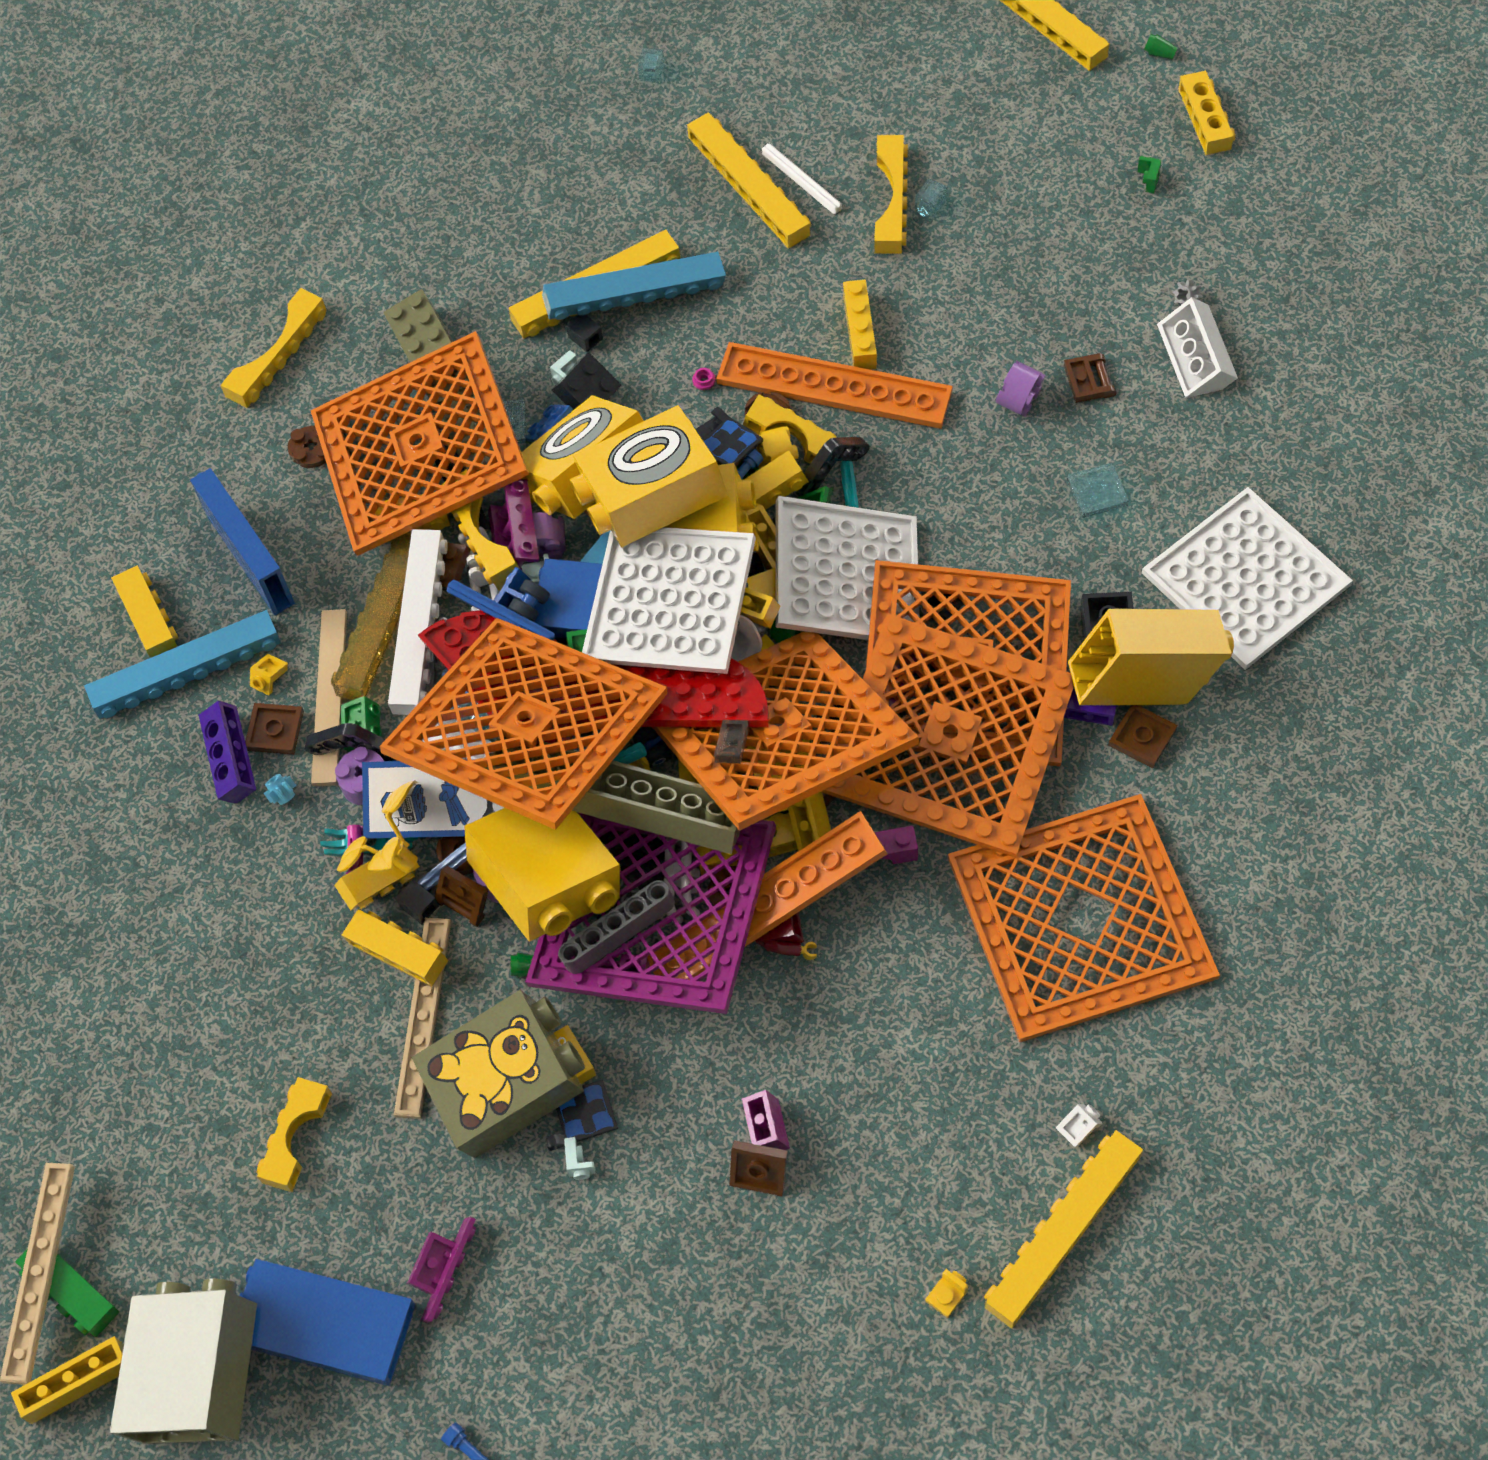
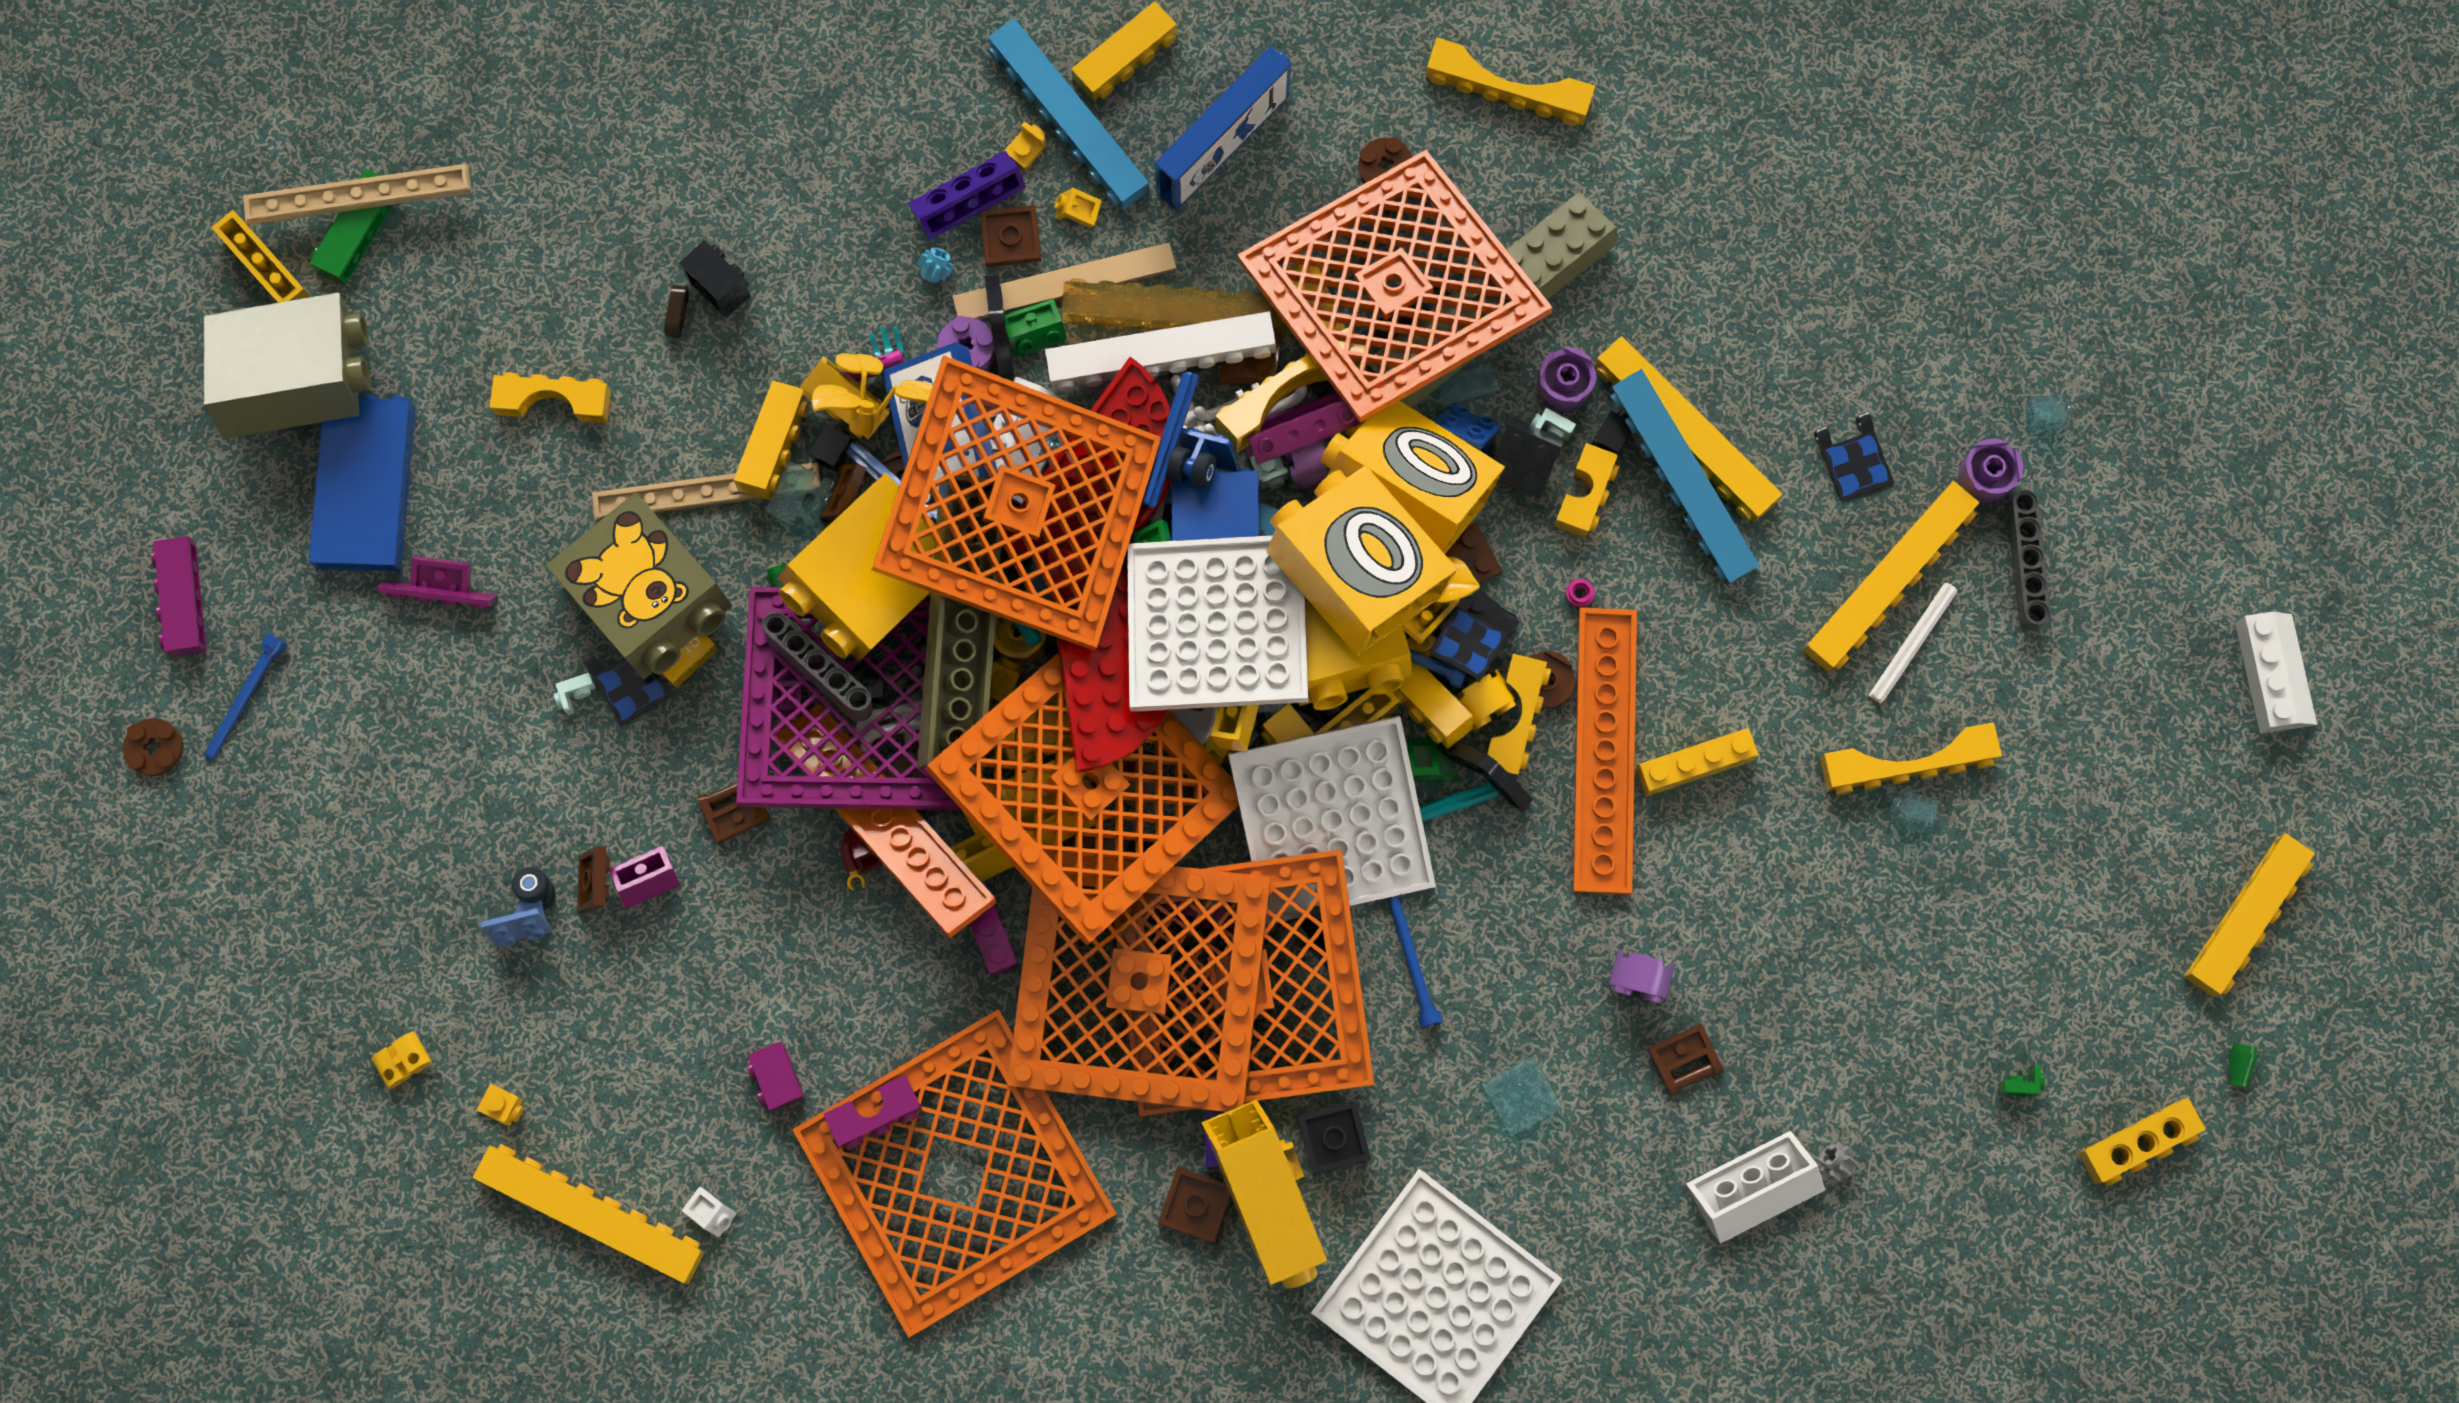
camera: 70 degrees right, 15 degrees up
clear smoke plate [714,720,749,764] -> none
none -> yellow piece [371,1031,432,1089]
none -> medium blue plate [480,867,556,947]
none -> dark brown beam [664,285,689,338]
none -> black brick [679,240,751,318]
none -> reddish brown plate [697,782,771,844]
none -> magenta brick [746,1041,806,1112]
none -> clear light blue plate [765,461,834,533]
none -> magenta arch [824,1075,923,1150]
none -> yellow bracket [1004,121,1047,171]
none -> blue piece [1387,895,1443,1029]
none -> medium lavender brick [1537,347,1597,412]
none -> yellow arch [1554,443,1620,538]
none -> black flag [1814,412,1894,501]
none -> medium lavender brick [1958,439,2023,503]
none -> dark grey beam [2007,489,2051,631]

